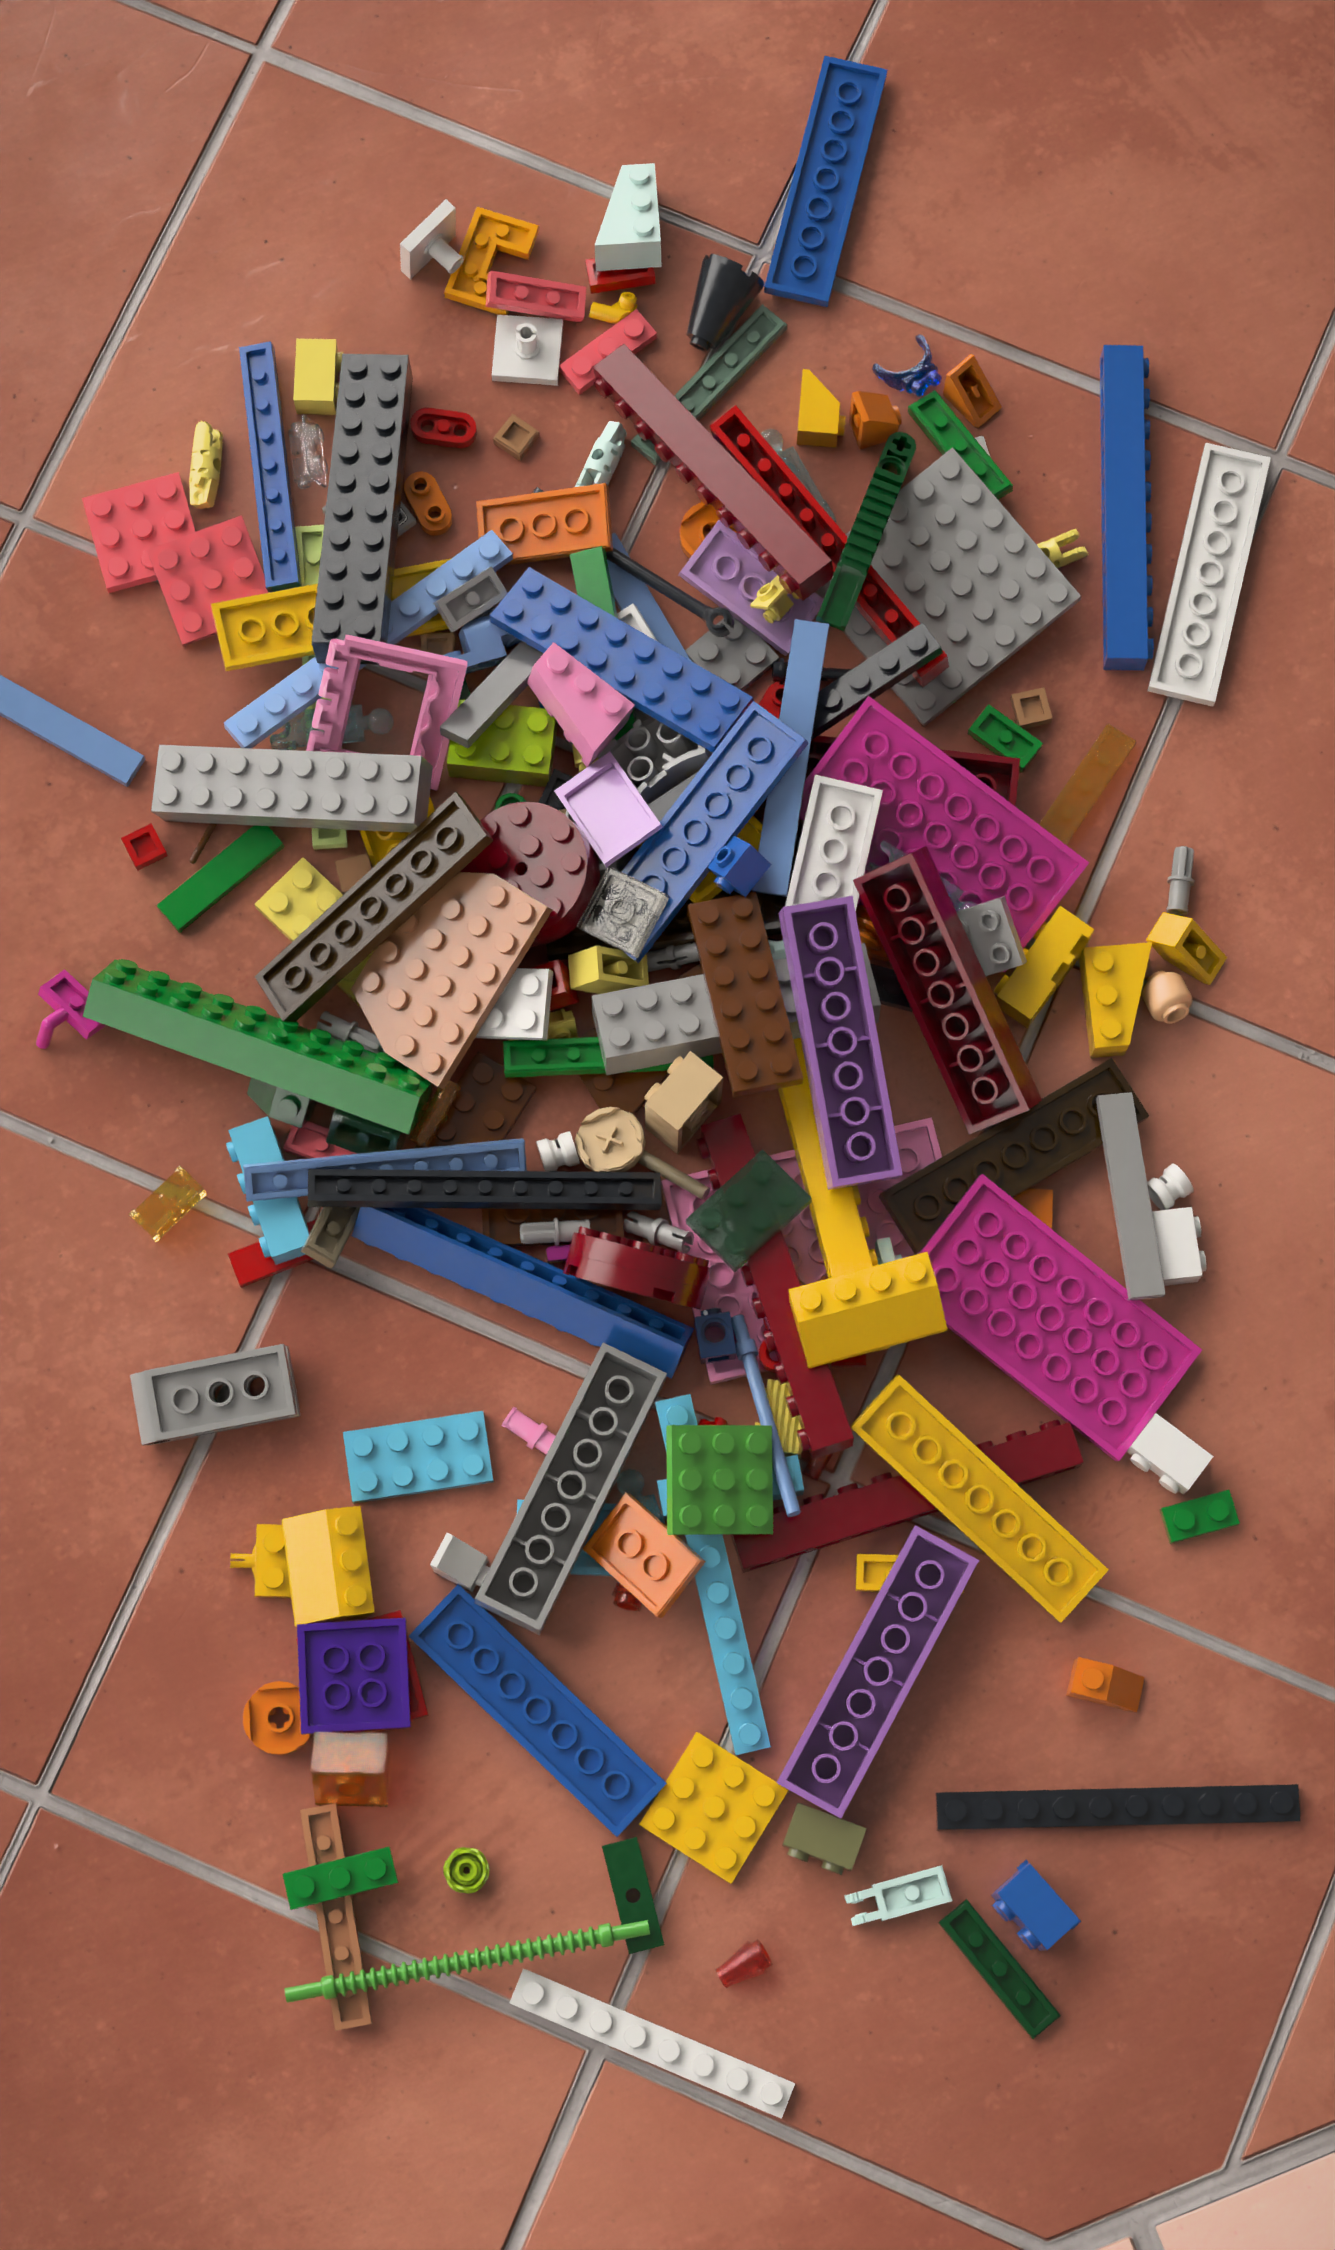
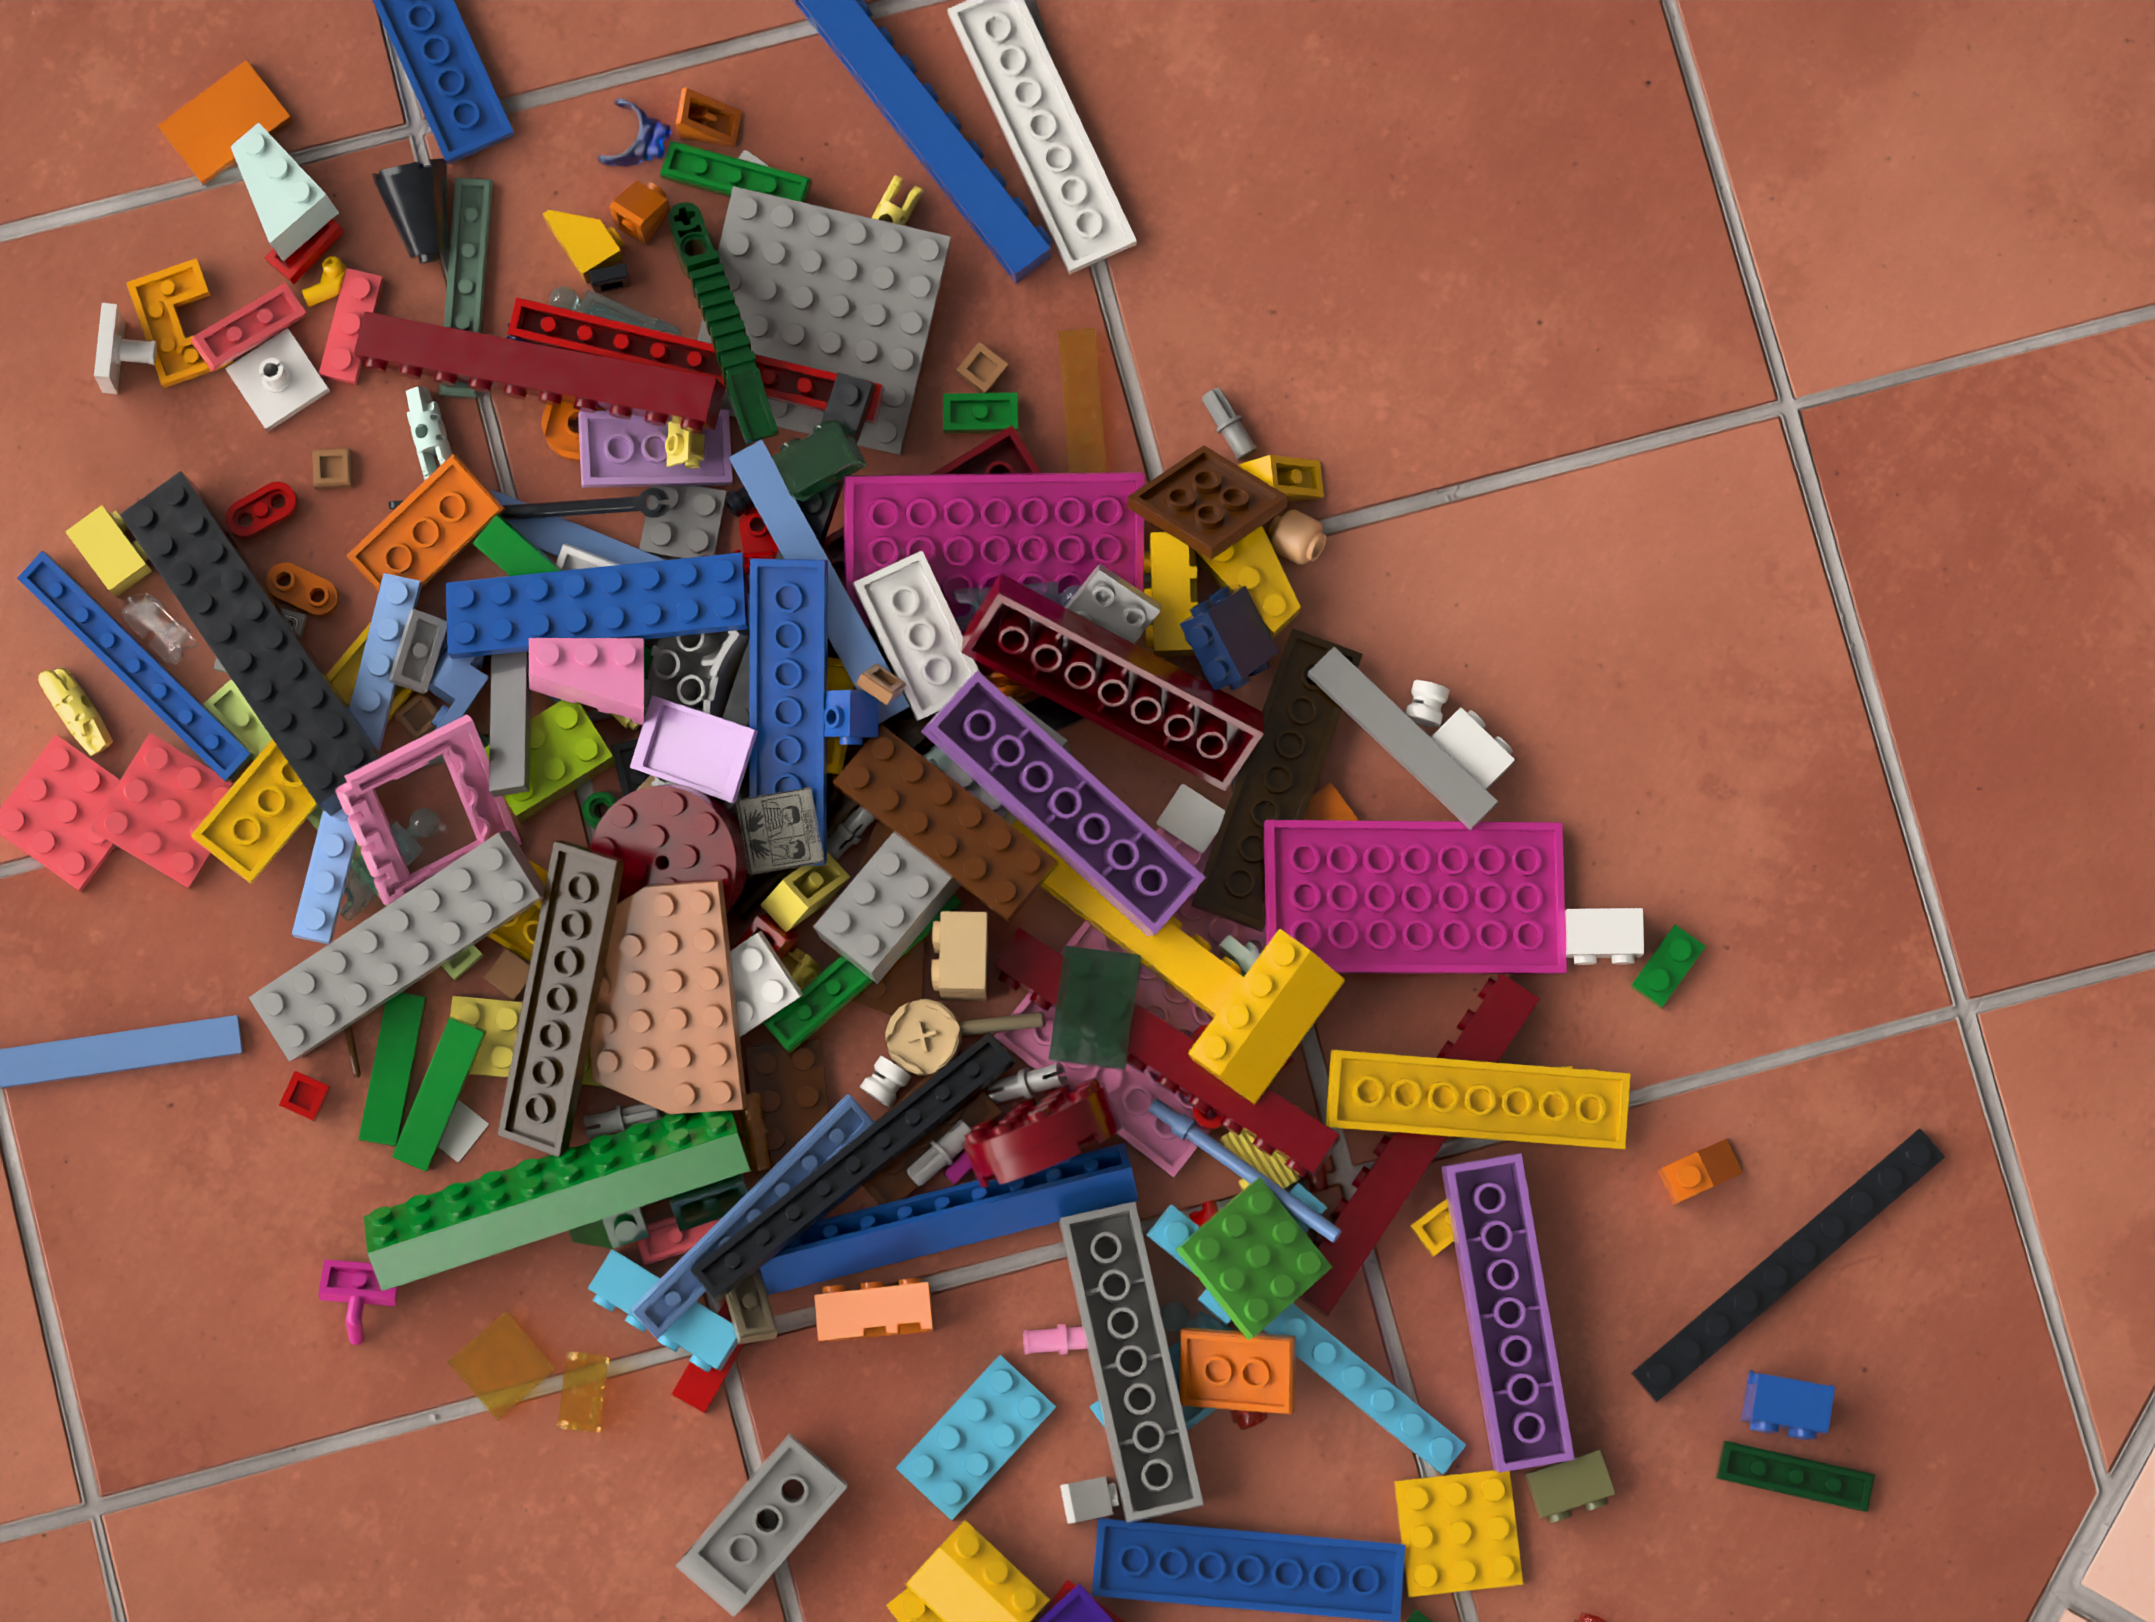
camera: 40 degrees left, 5 degrees up
dark blue brick [694,1308,737,1364] -> none
light aqua hinge [845,1865,952,1926] -> none
none -> orange tile [157,60,292,186]
none -> green tile [392,1016,487,1172]
none -> white sticker [439,1100,489,1162]
none -> clear yellow tile [447,1311,557,1420]
none -> black tile [589,263,631,294]
none -> clear green brick [772,420,867,502]
none -> wedge [814,1278,934,1342]
none -> medium nougat tile [856,664,907,705]
none -> reddish brown plate [1127,445,1288,560]
none -> white sticker [1157,784,1225,853]
none -> dark blue brick [1180,586,1279,691]

